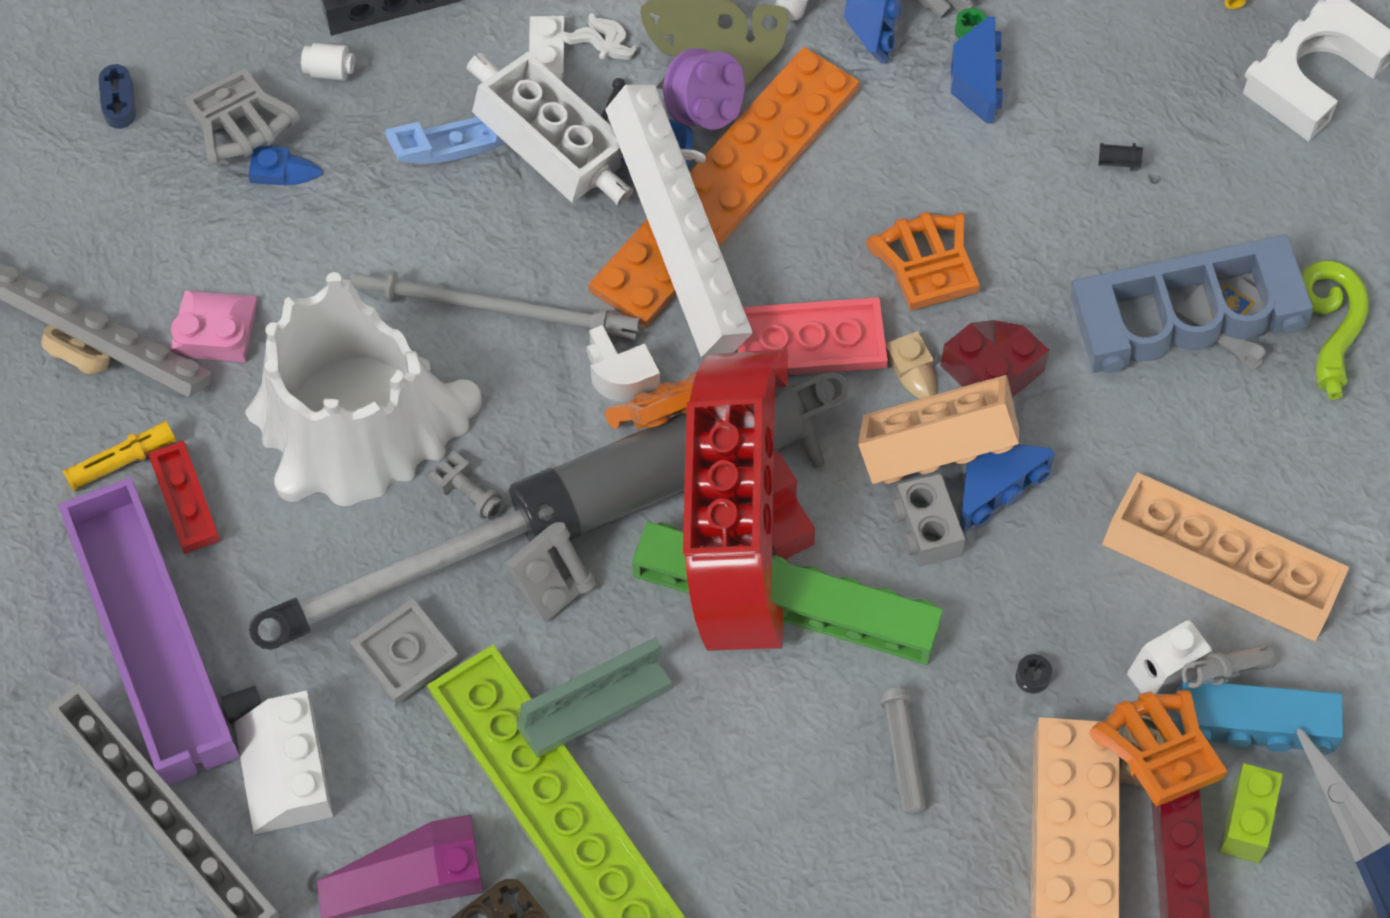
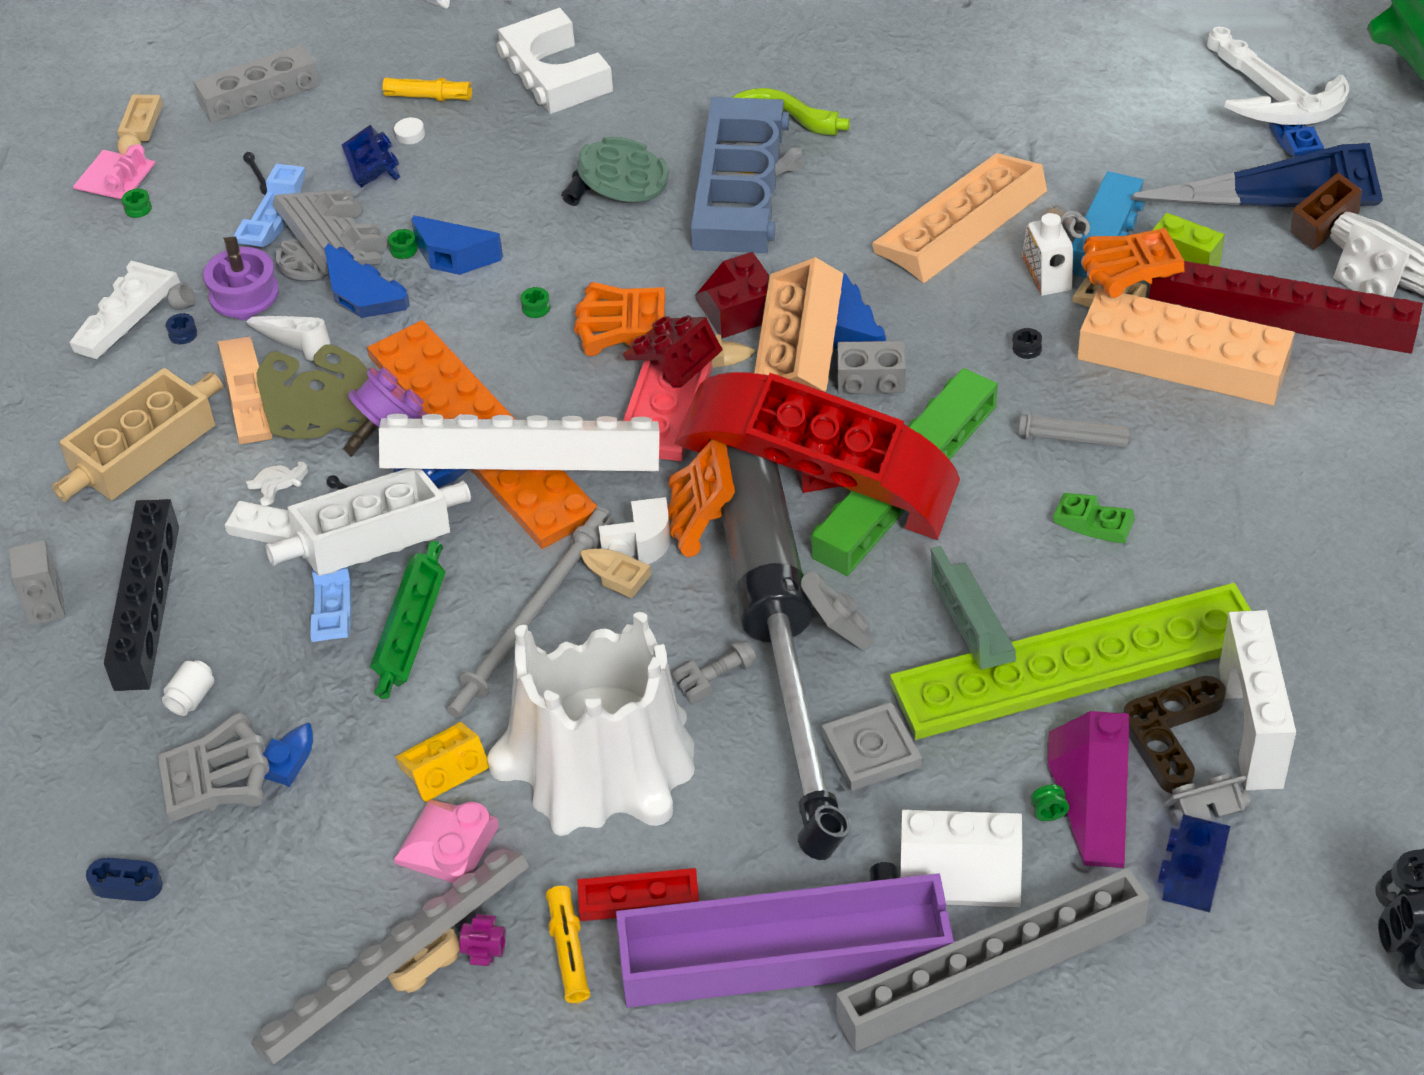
camera: 70 degrees left, 15 degrees down
none -> green plate [370,541,446,699]
none -> yellow bracket [395,722,489,802]
none -> magenta gear [460,914,506,966]
none -> green bush [520,287,550,318]
none -> sand green tile [577,137,669,202]
none -> tan plate [580,548,651,598]
none -> dark red bracket [623,315,723,388]
none -> green bush [1030,784,1069,821]
none -> bright green slope [1053,493,1135,544]

